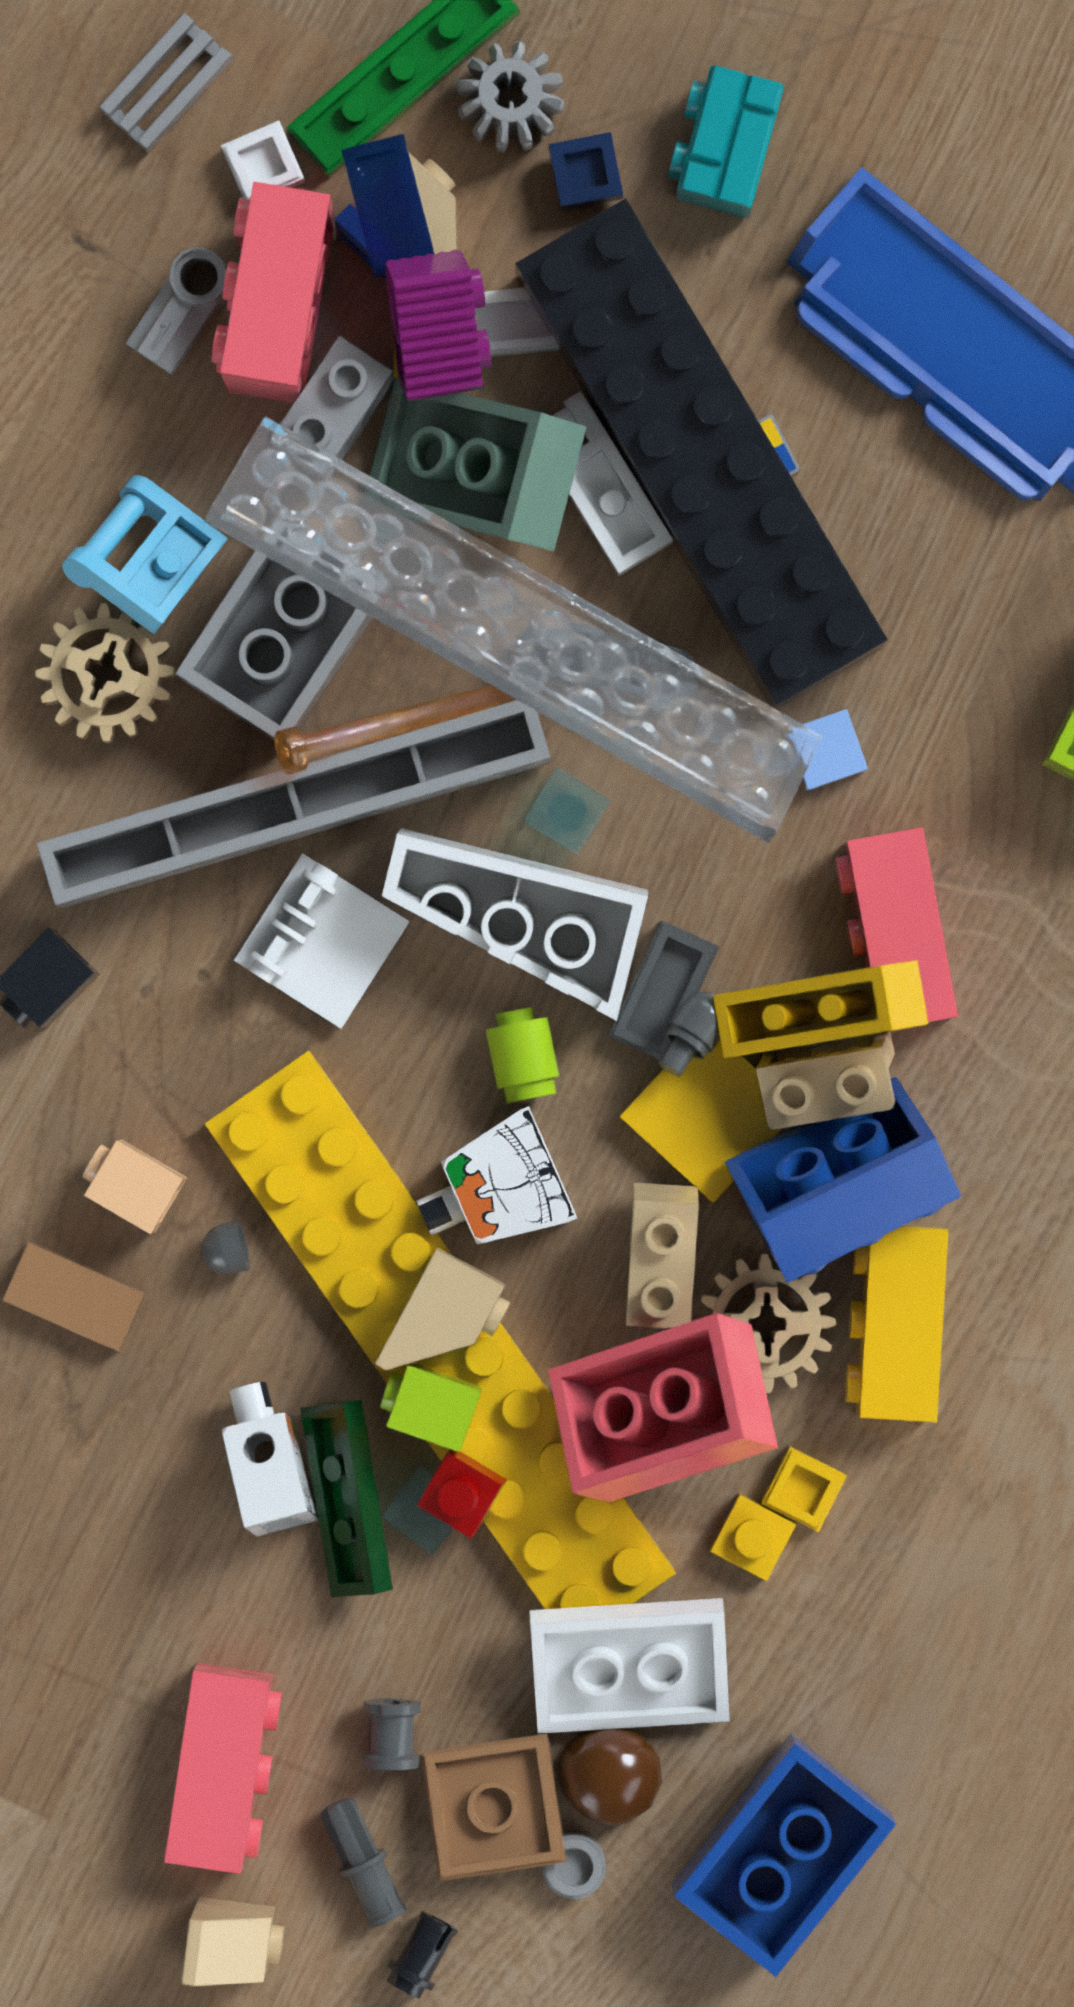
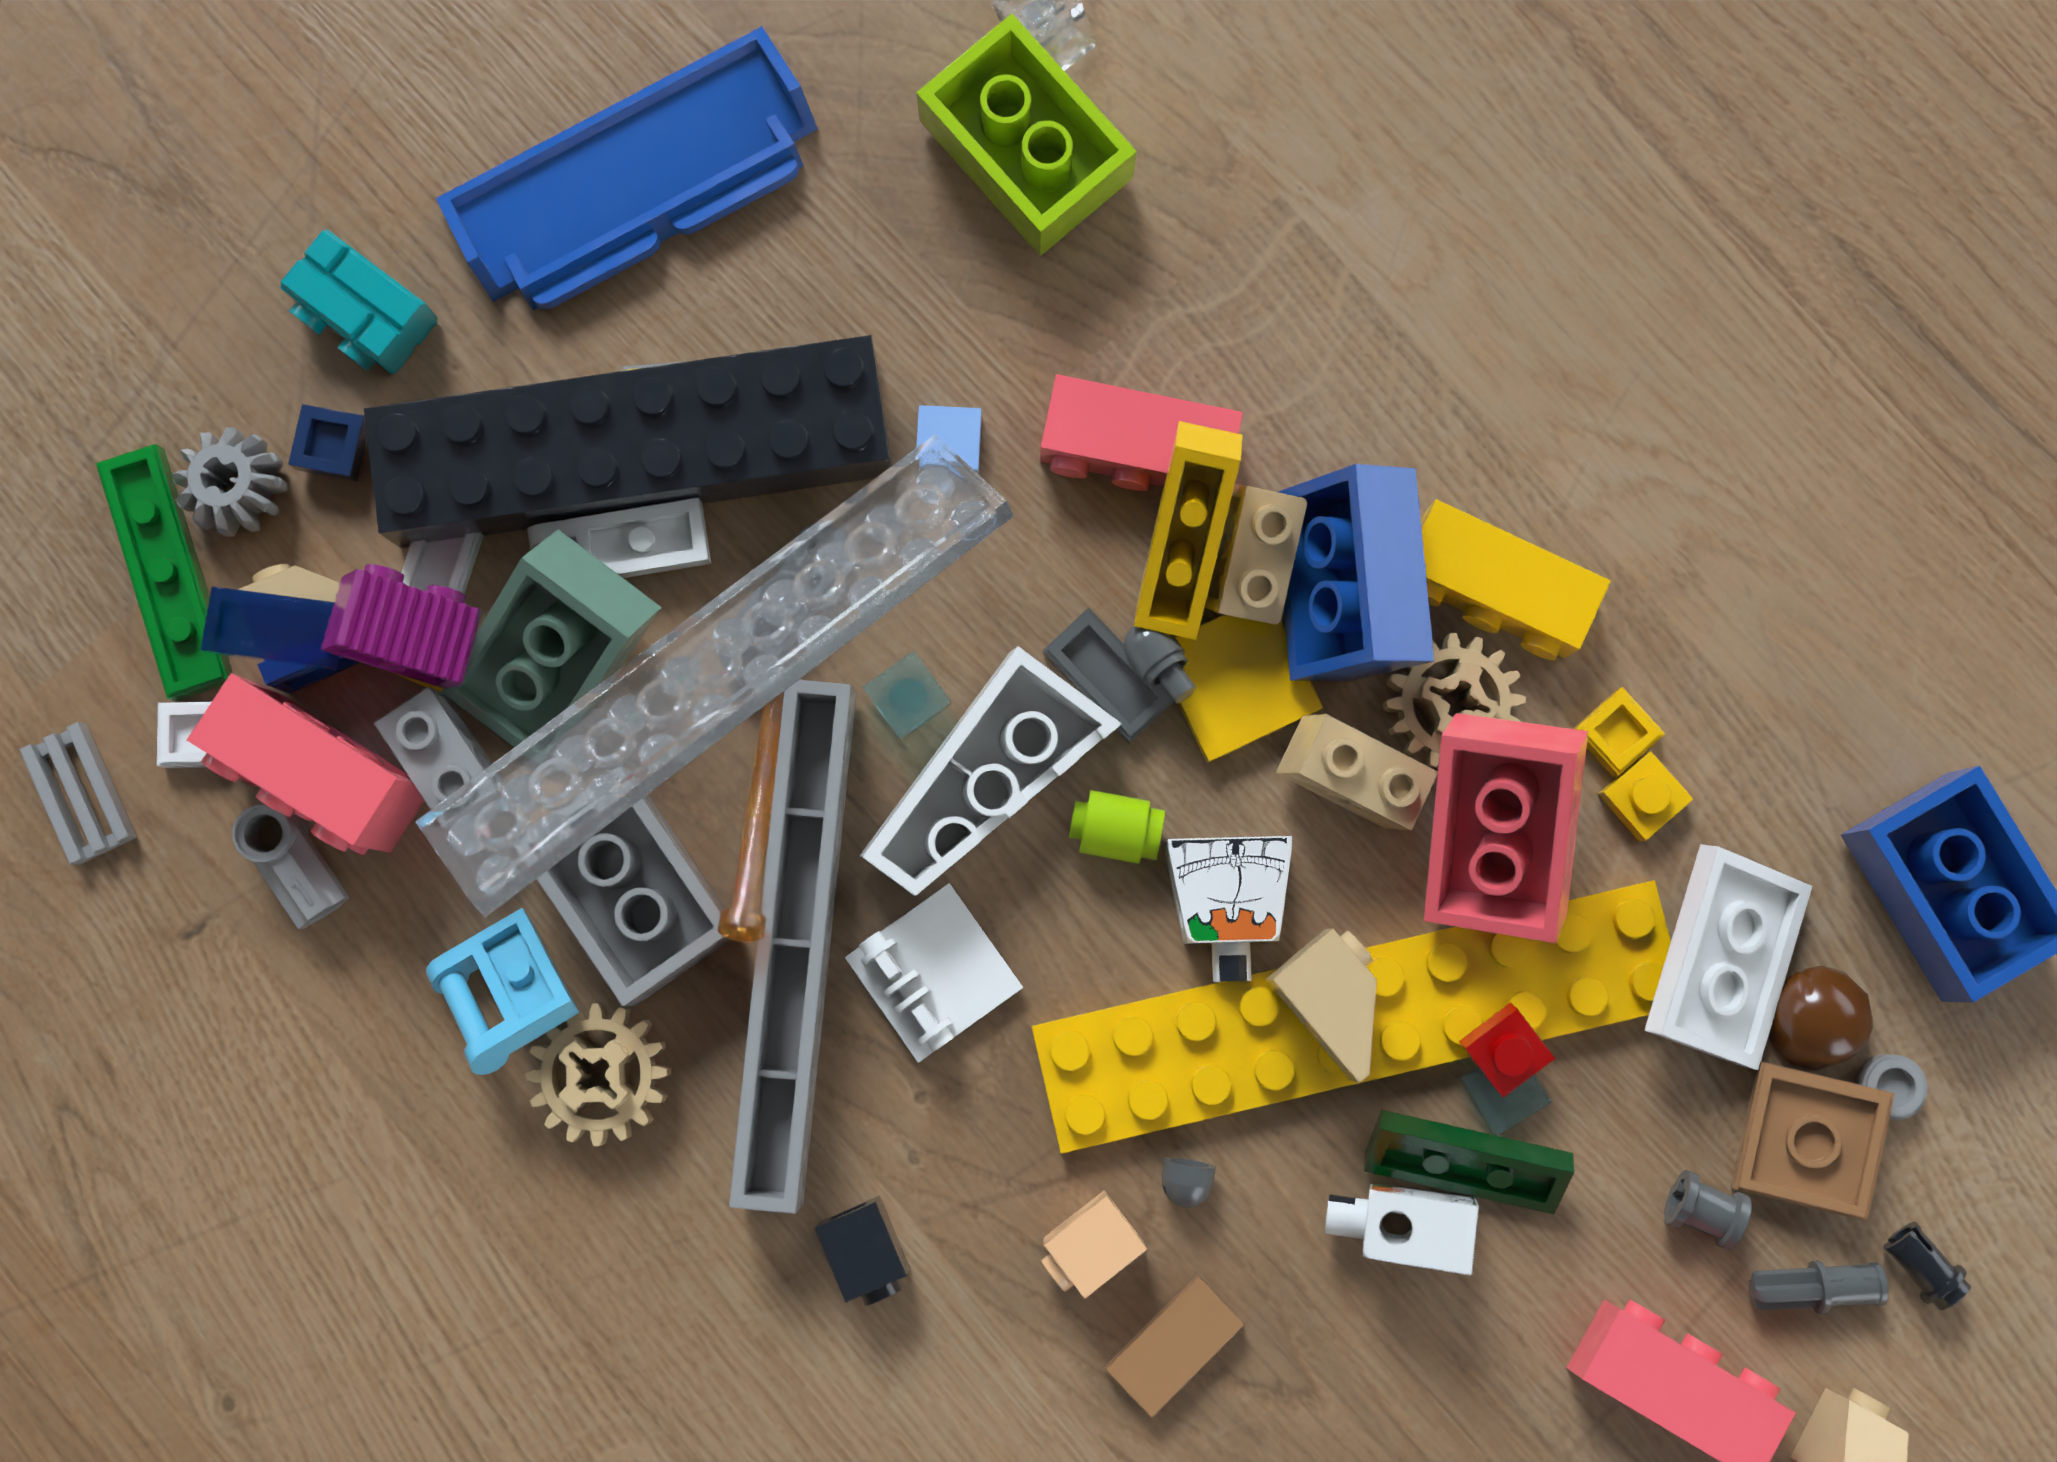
camera: 70 degrees left, 5 degrees down
lime brick [380,1363,482,1452] -> none

